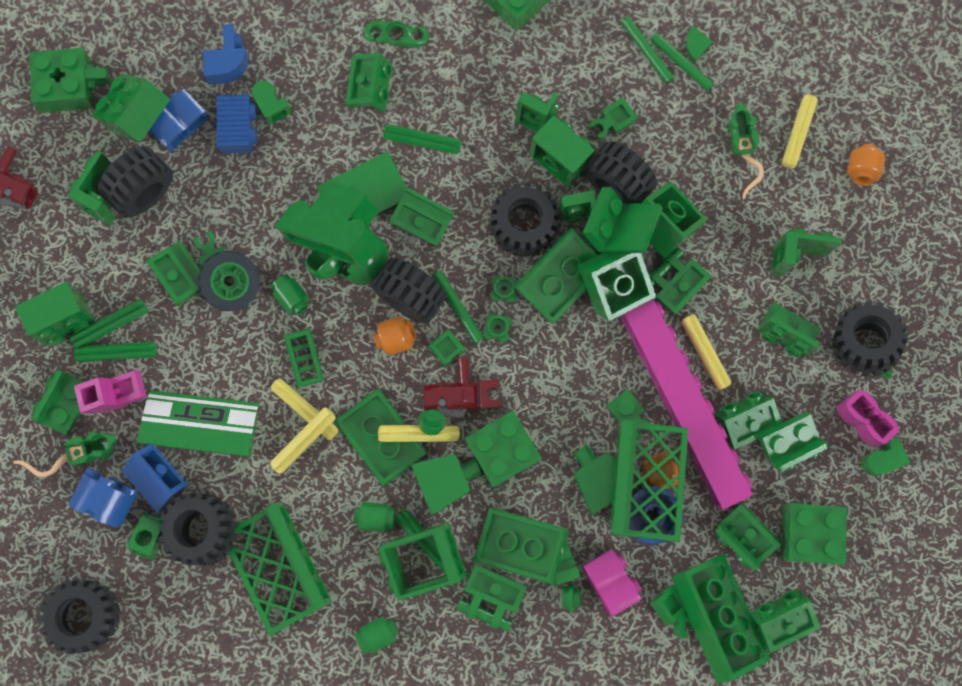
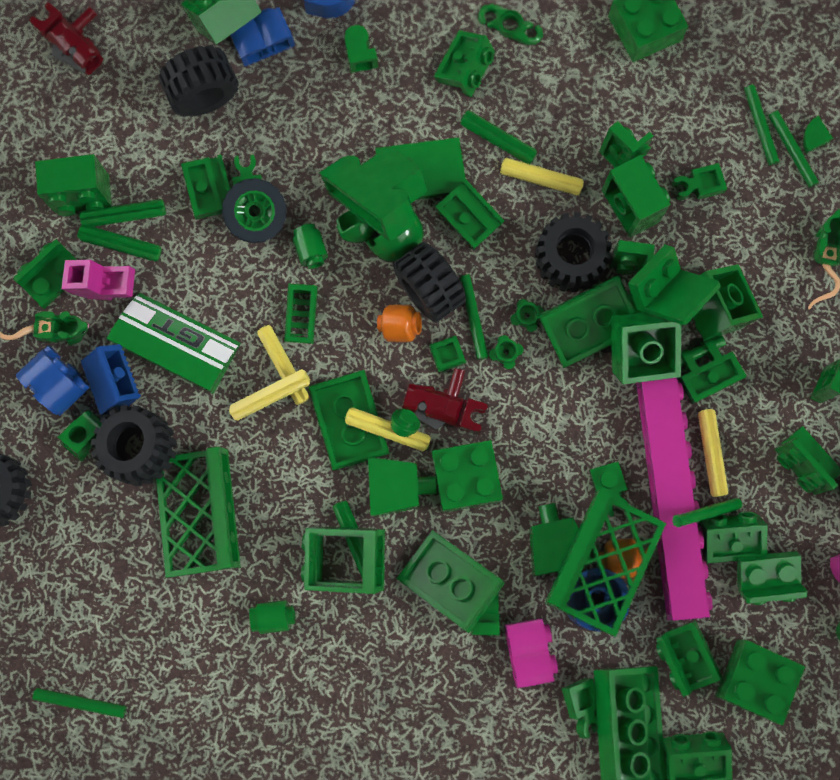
camera: 25 degrees right, 0 degrees up
green bracket [68,151,116,226] -> none
blue brick [216,95,258,153] -> none
green brick [353,502,395,533] -> none
green plate [456,564,527,632] -> none
green plate [562,584,581,613] -> none
black tyre [584,141,657,204] -> none
none -> light yellow axle [501,158,584,195]
none -> green bar [672,498,742,528]

